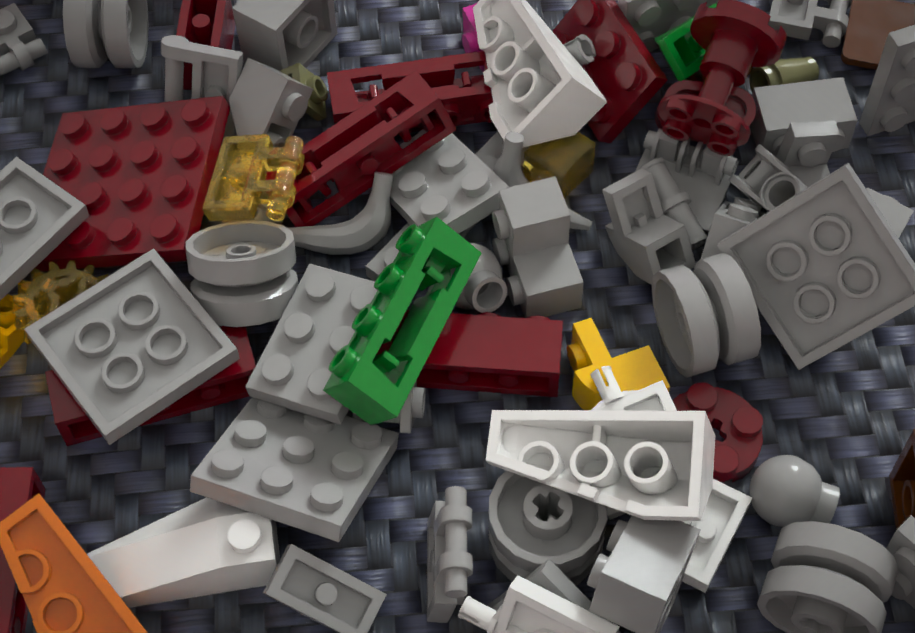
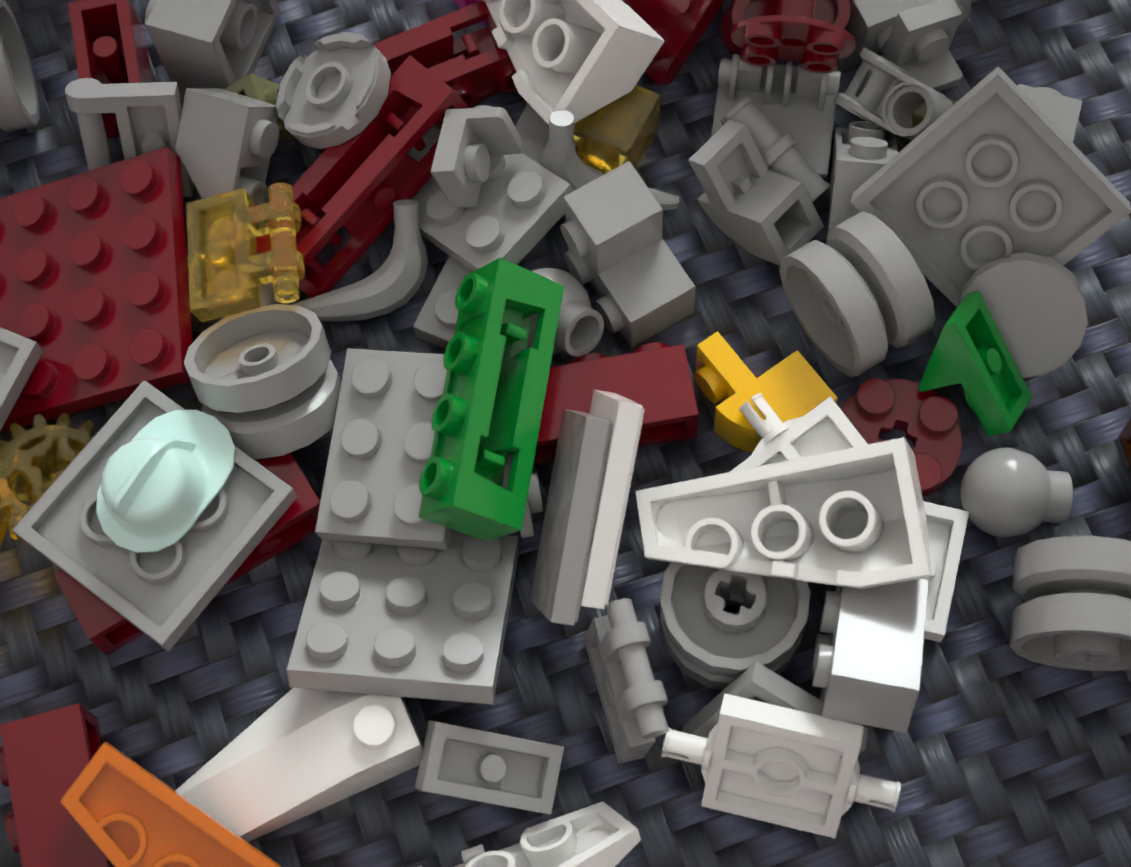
camera: 10 degrees left, 10 degrees up
none -> light aqua piece [96,410,235,553]
none -> light grey tile [276,32,391,149]
none -> light grey bracket [431,105,523,208]
none -> light grey tile [530,409,612,626]
none -> white tile [581,389,645,609]
none -> green slope [918,290,1032,436]
none -> light grey tile [958,252,1088,378]

